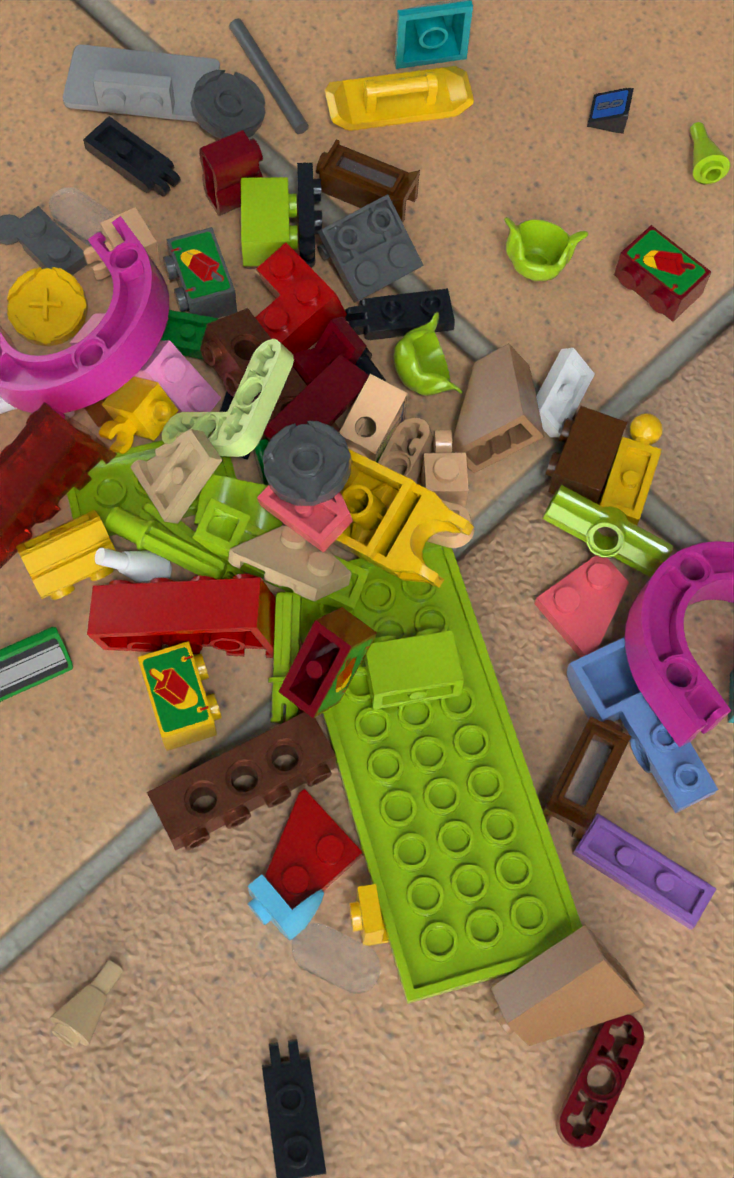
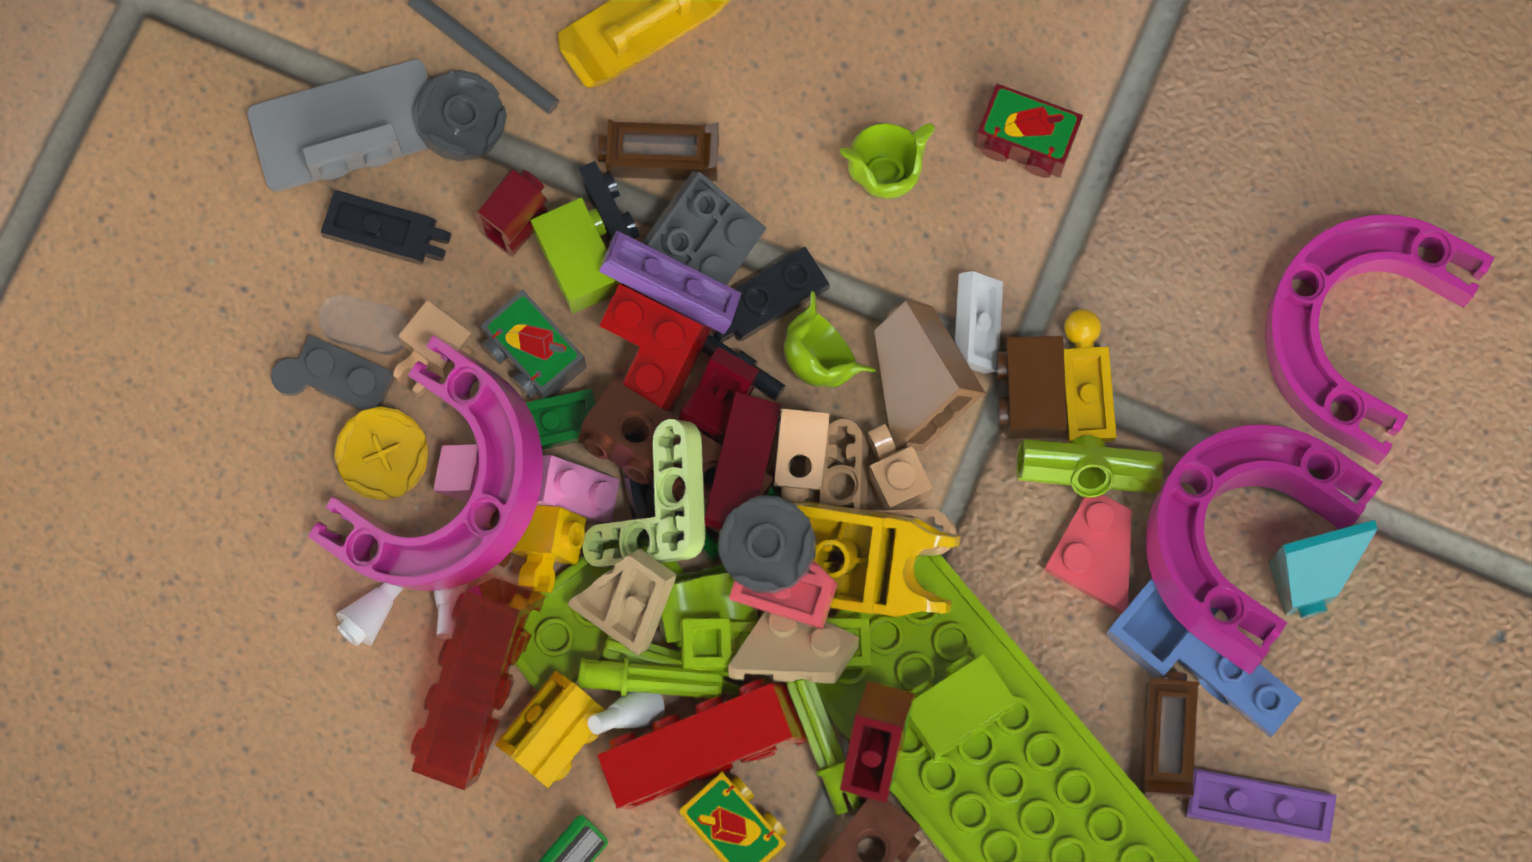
camera: 20 degrees left, 10 degrees up
none -> medium lavender tile [599,231,741,334]

